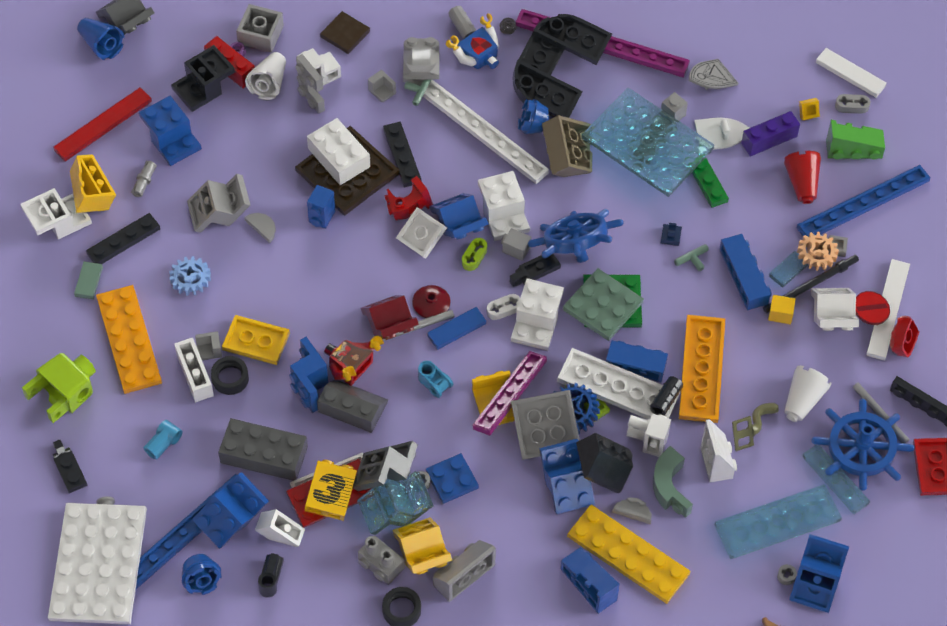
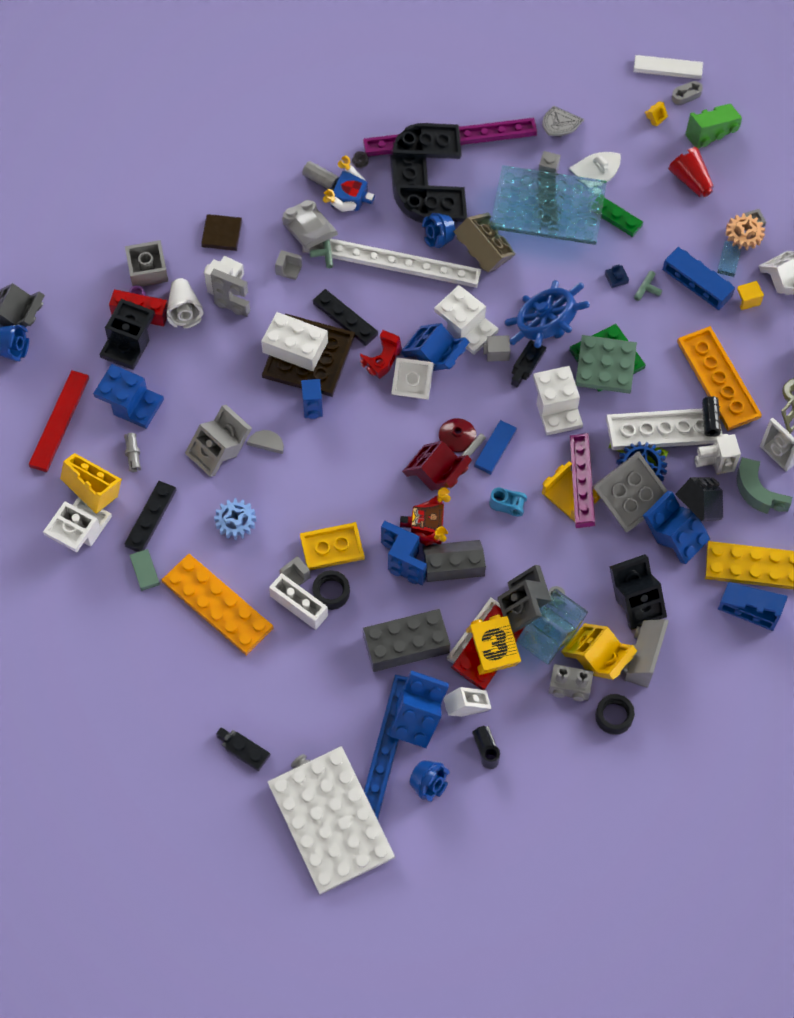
camera: 30 degrees left, 5 degrees up
lime piece [22,353,96,423] -> none
dark azure piece [143,420,183,459] -> none
blue plate [426,453,479,504] -> none
lime beam [462,238,487,271] -> none
white beam [487,294,520,320] -> none
blue brick [606,340,668,383] -> none
light grey tile [612,497,652,524] -> none
dark purple brick [741,111,800,157] -> none
black bar [763,254,859,314] -> none
blue tile [796,165,930,237] -> none
none -> black bracket [609,554,667,630]

